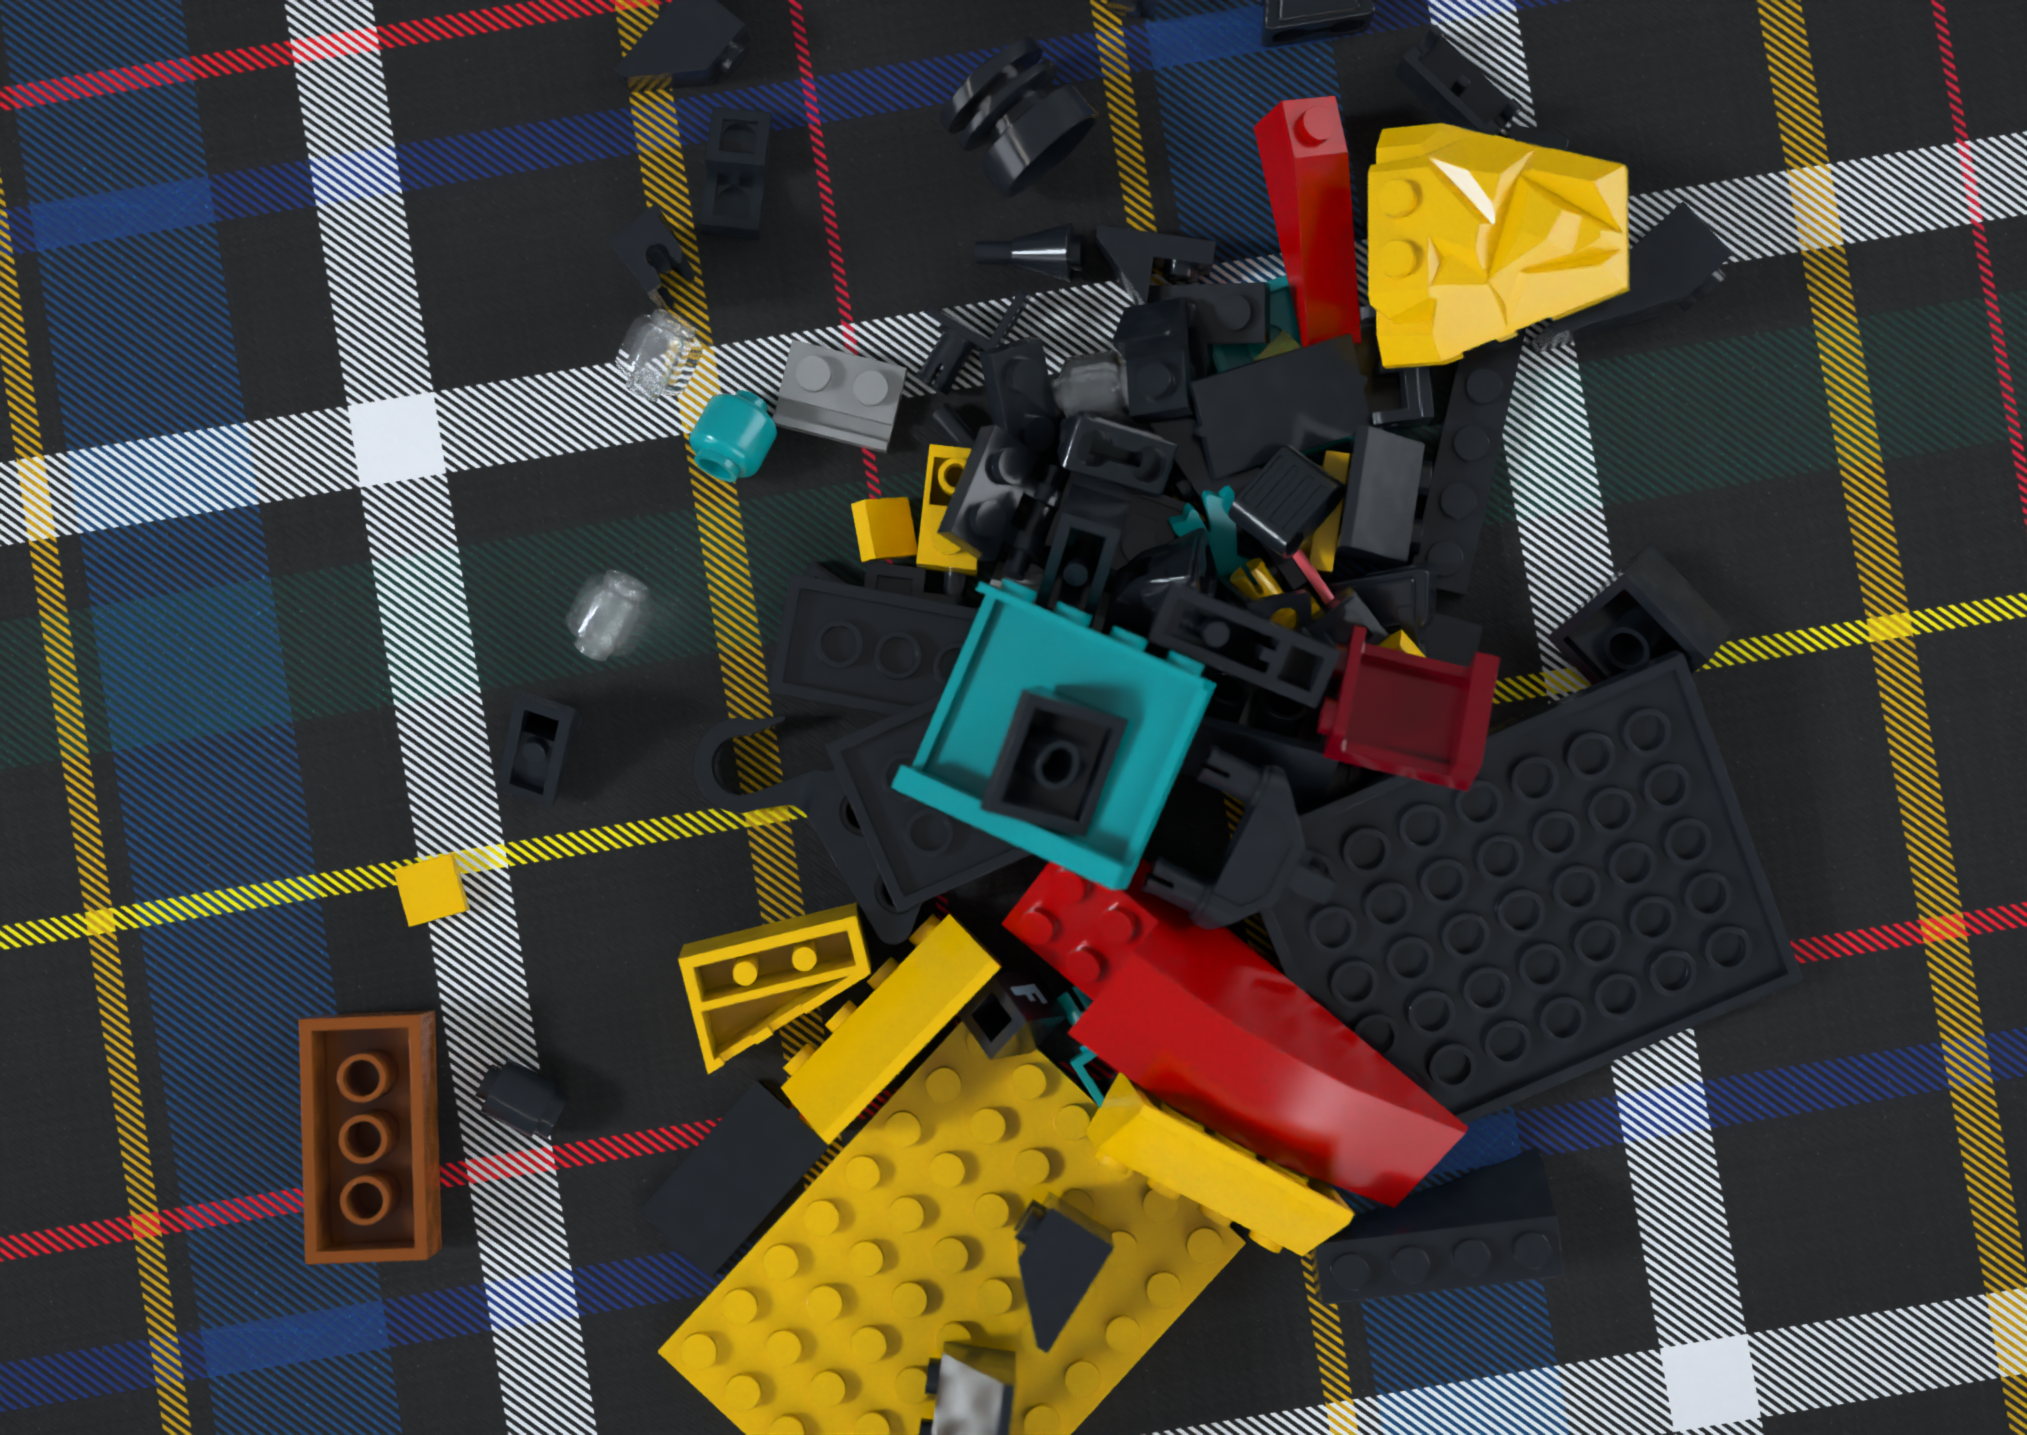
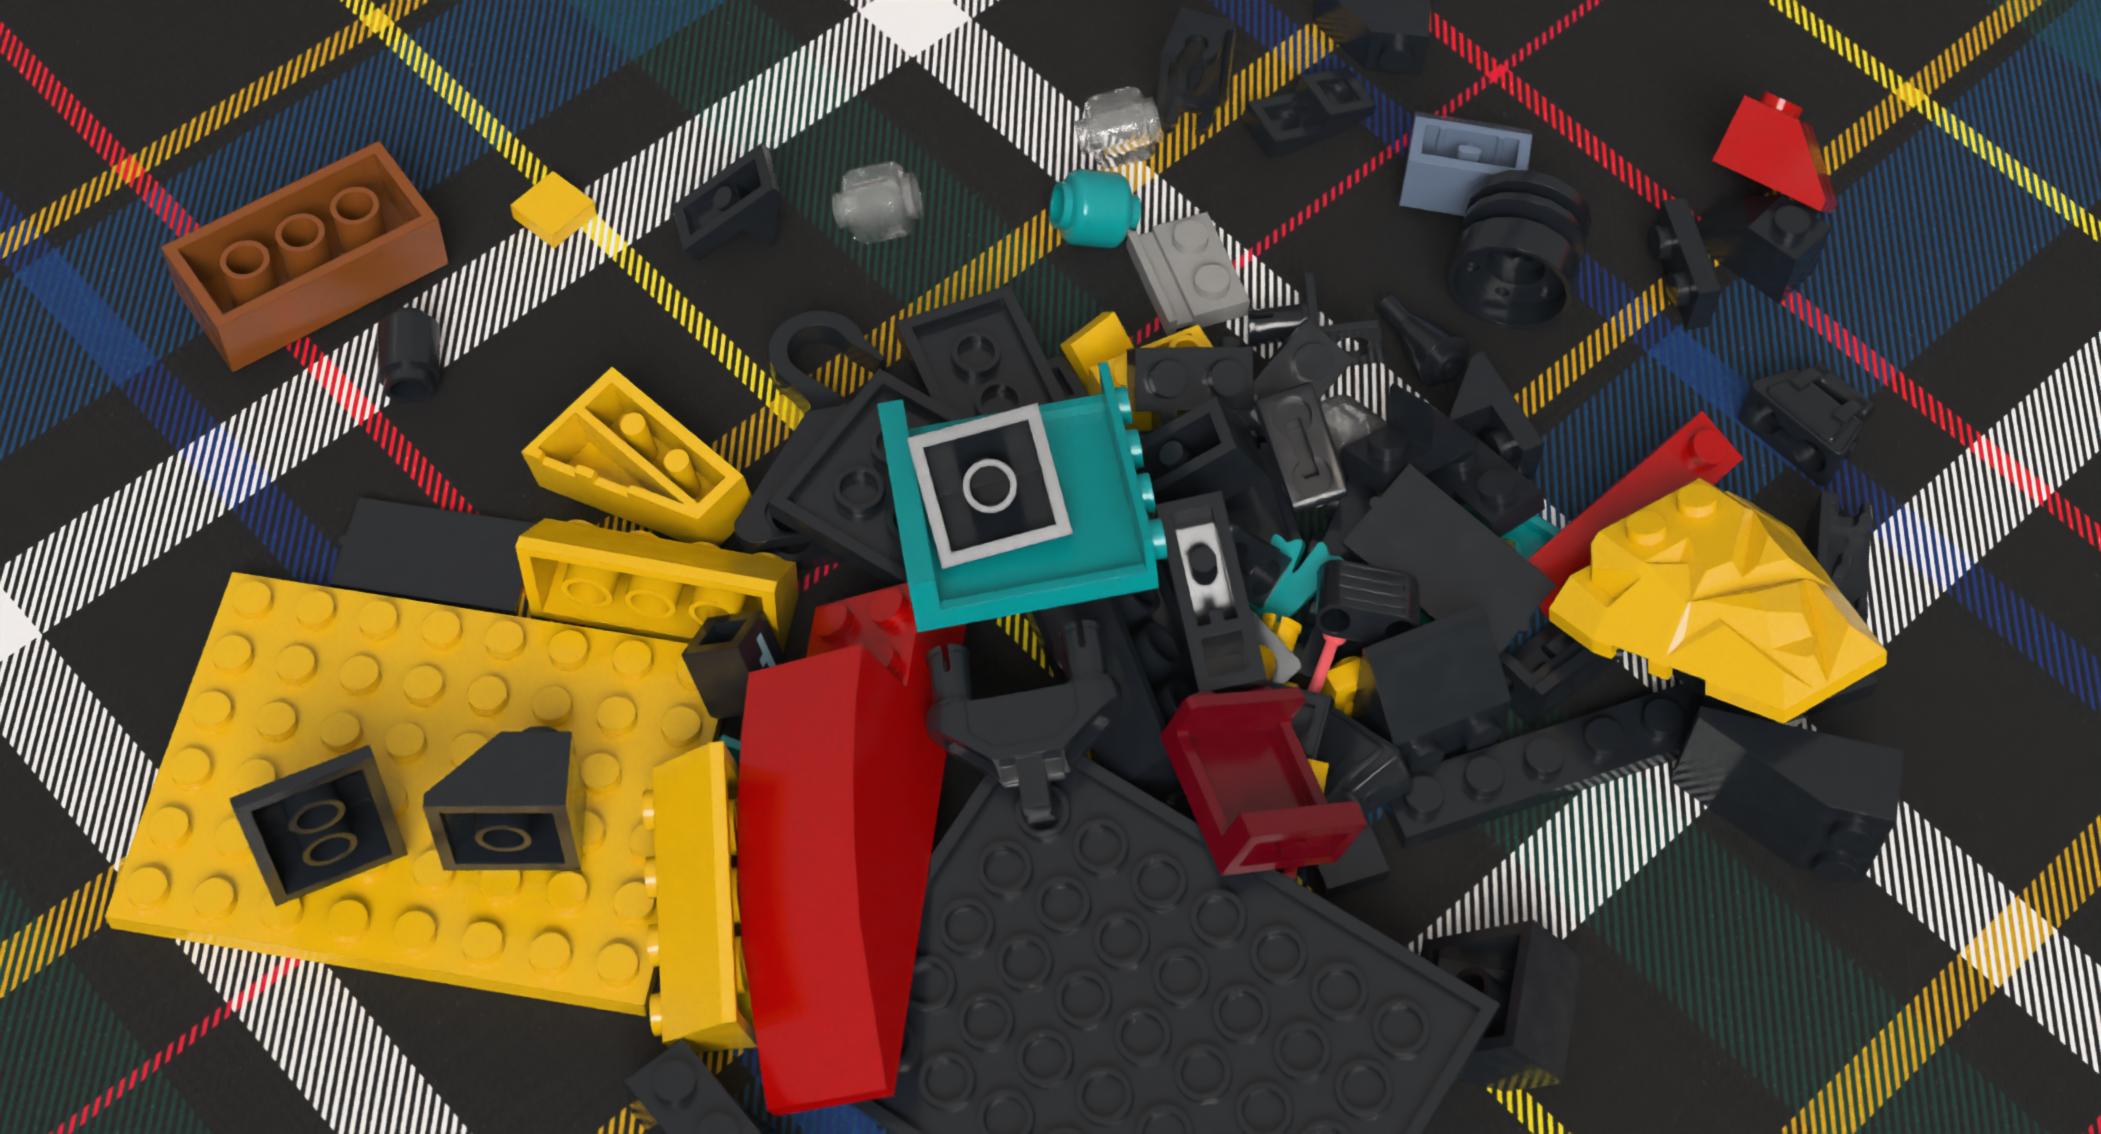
camera: 55 degrees right, 30 degrees down
none -> sand blue slope [1399,111,1532,216]

